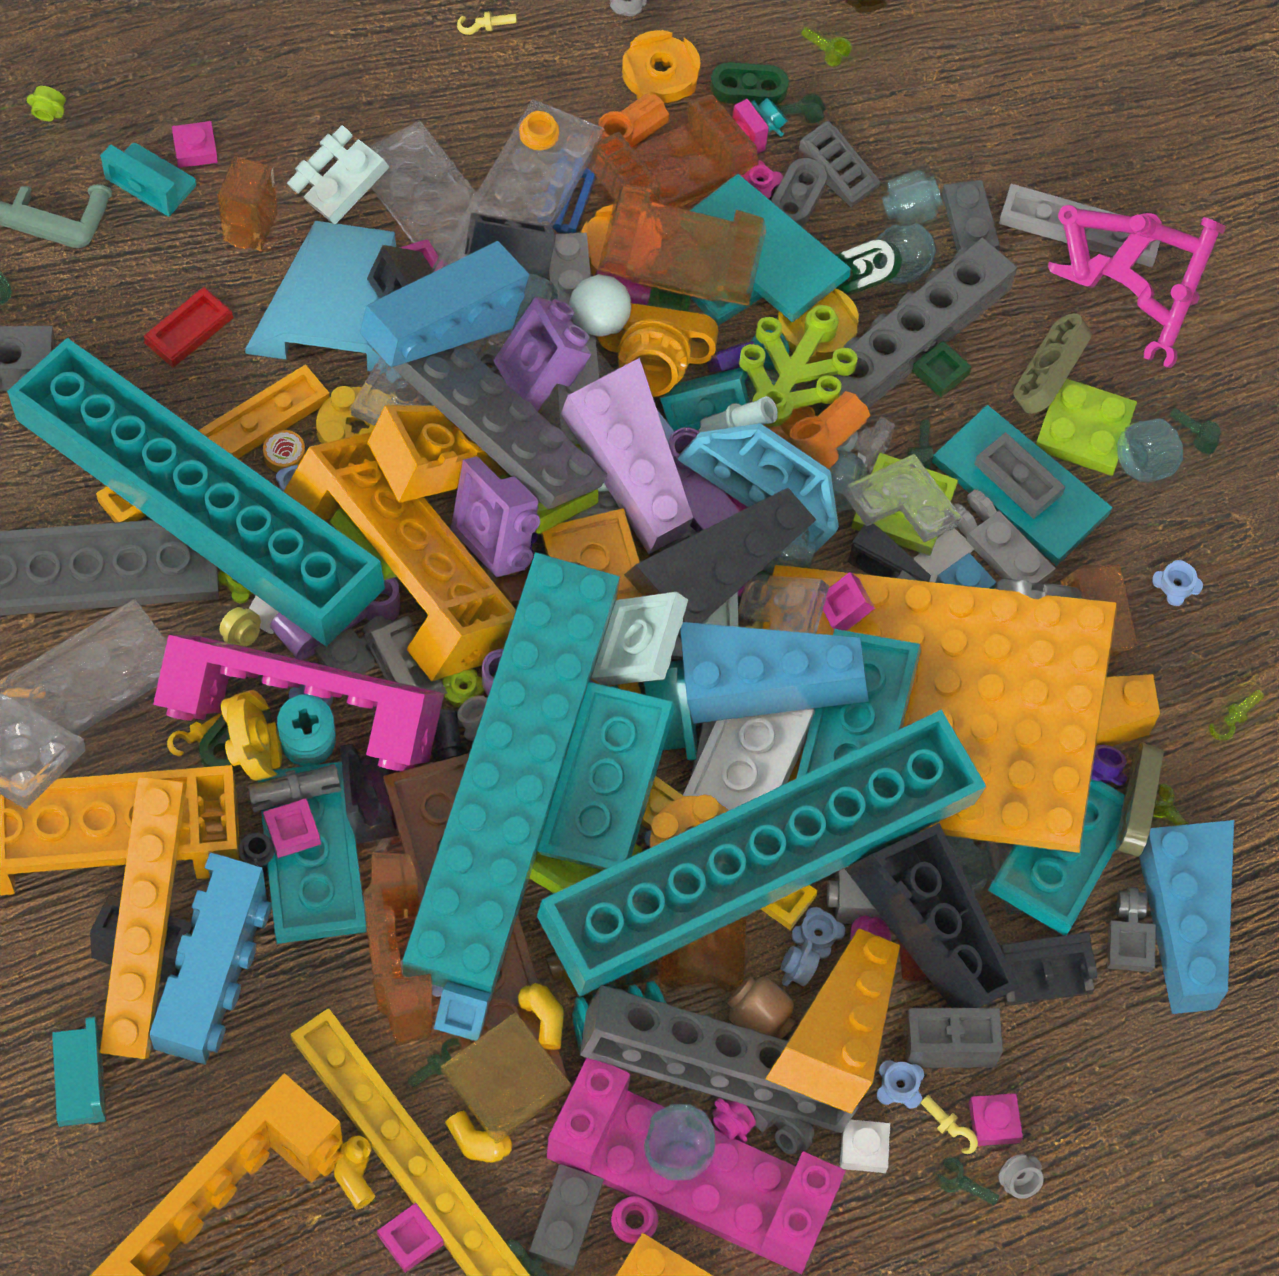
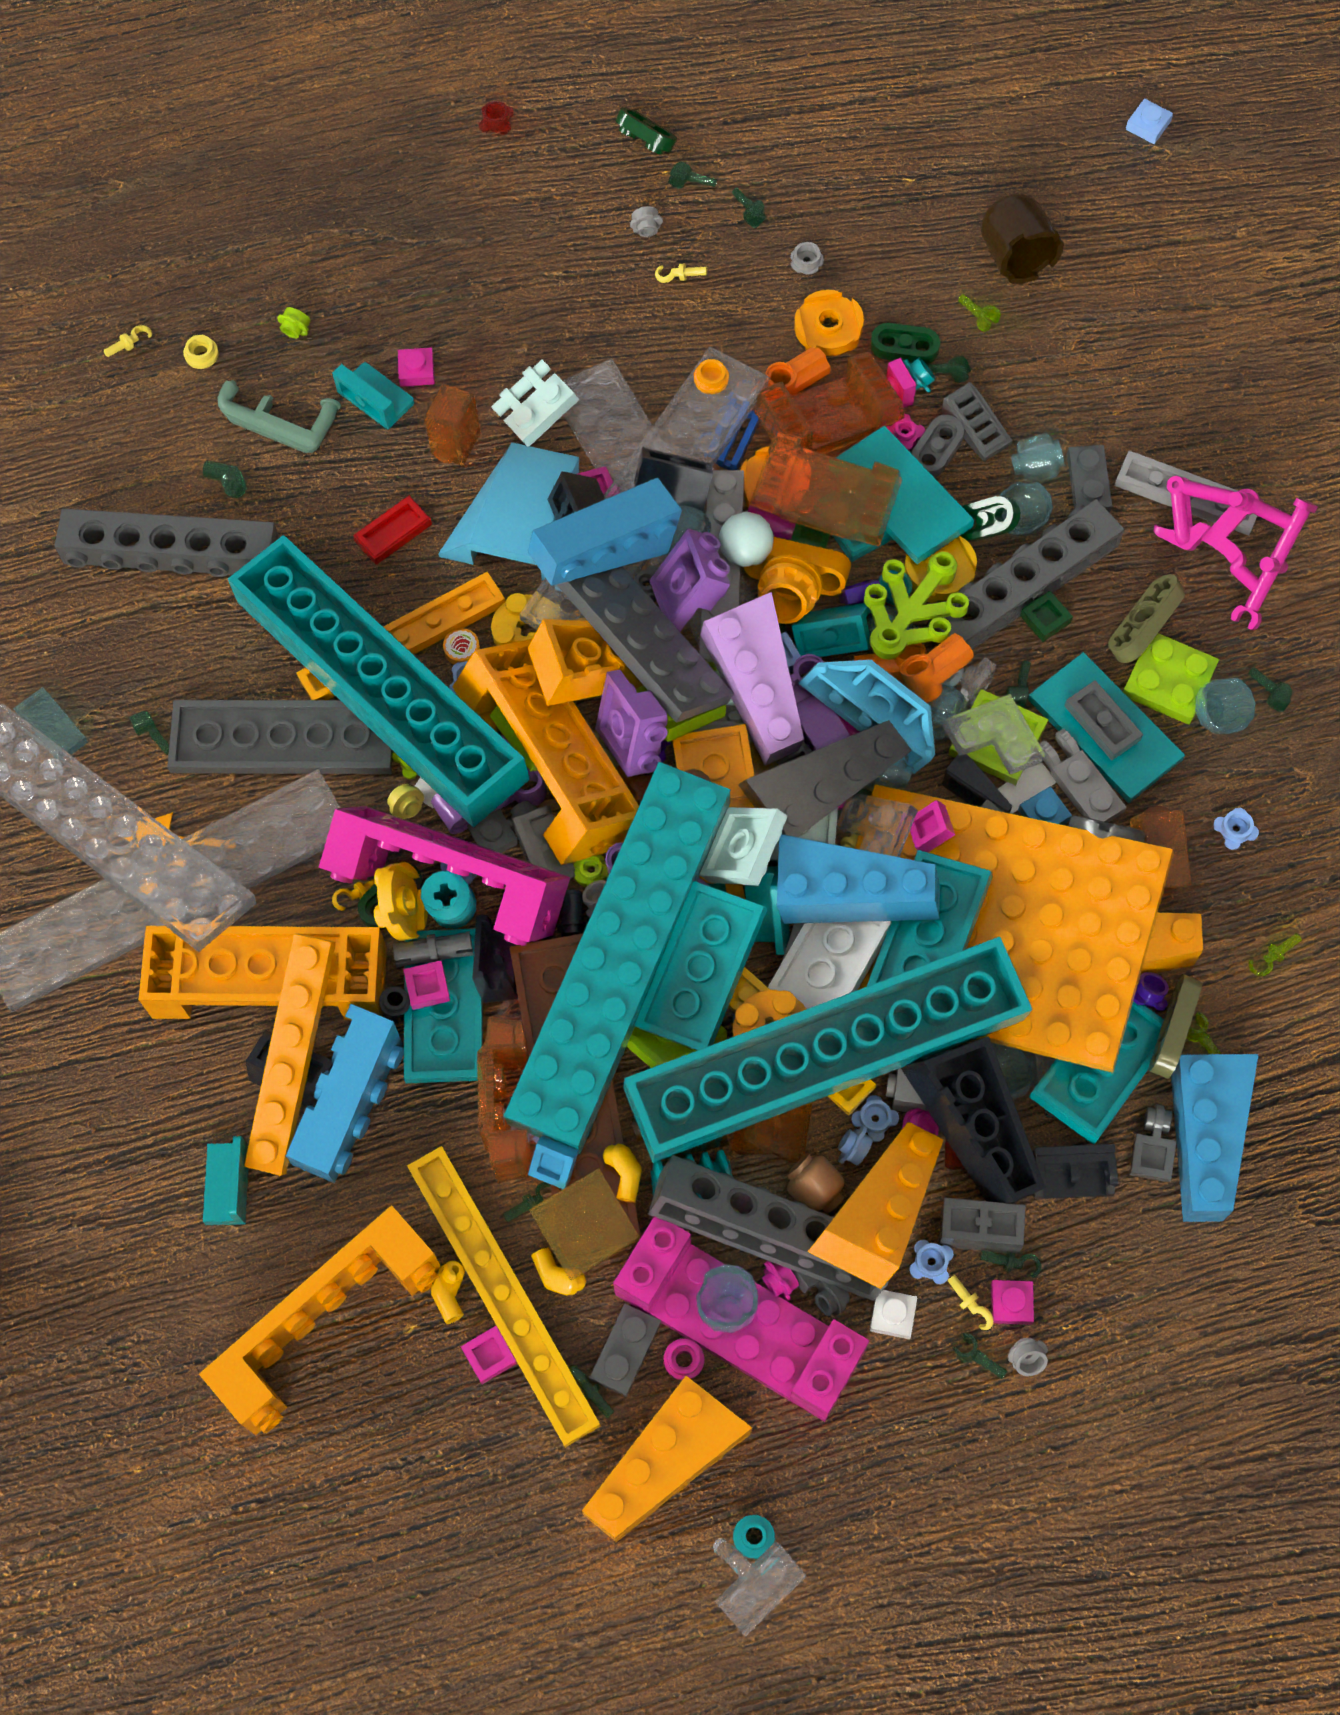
camera: 15 degrees right, 5 degrees up
light aqua axle [699,397,778,432] -> none
none -> clear green hand [980,1250,1041,1278]

